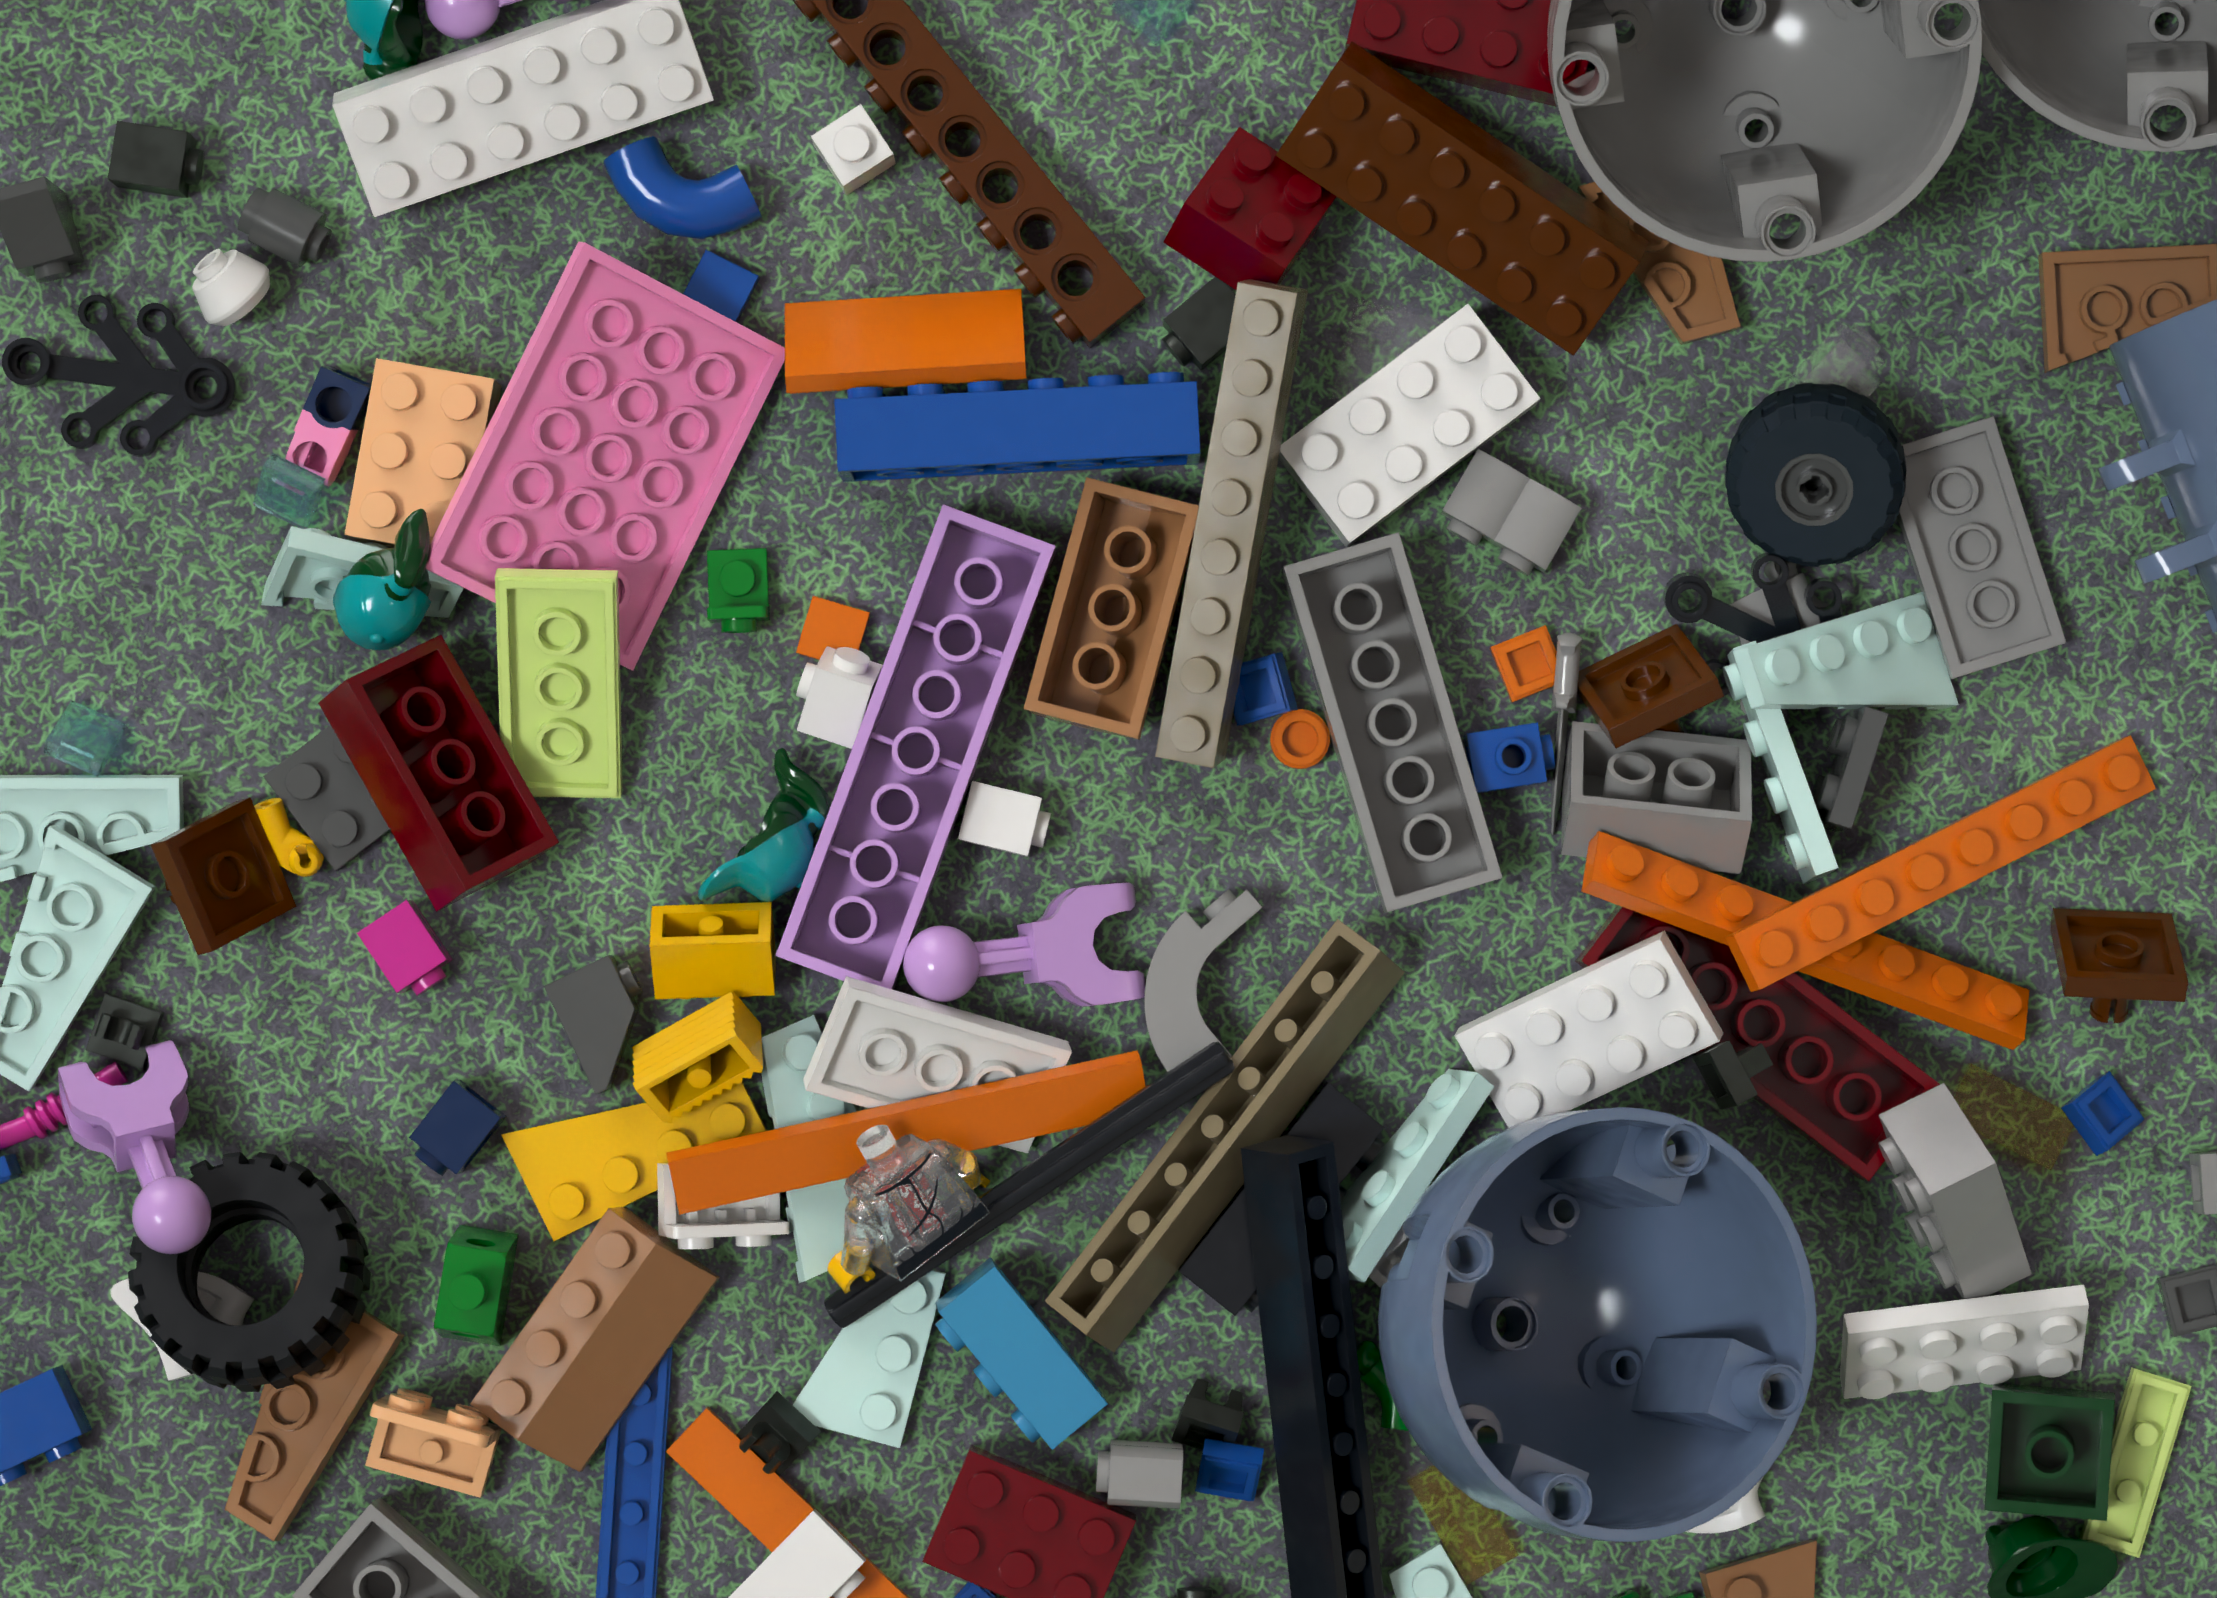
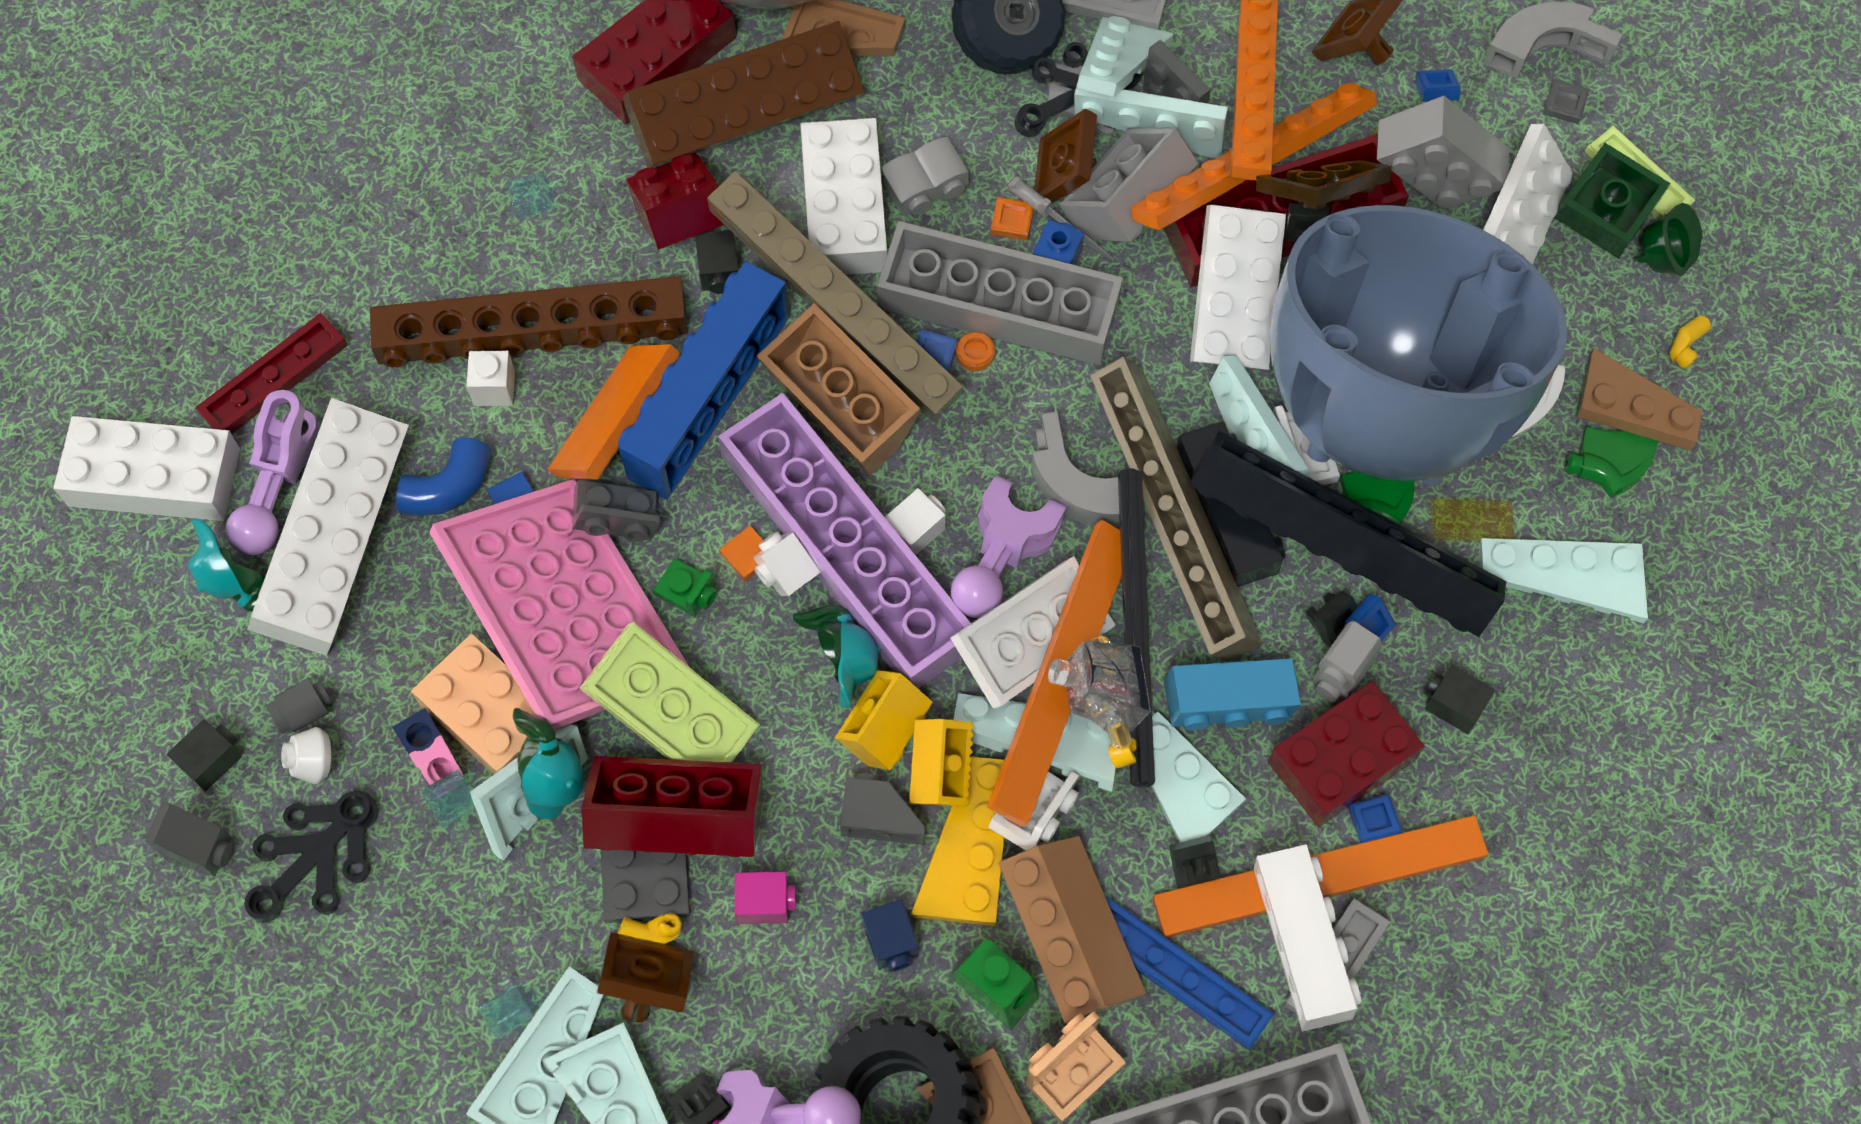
camera: 55 degrees left, 20 degrees down
none -> dark grey bracket [572,479,660,542]
none -> dark brown wing [1256,160,1391,209]

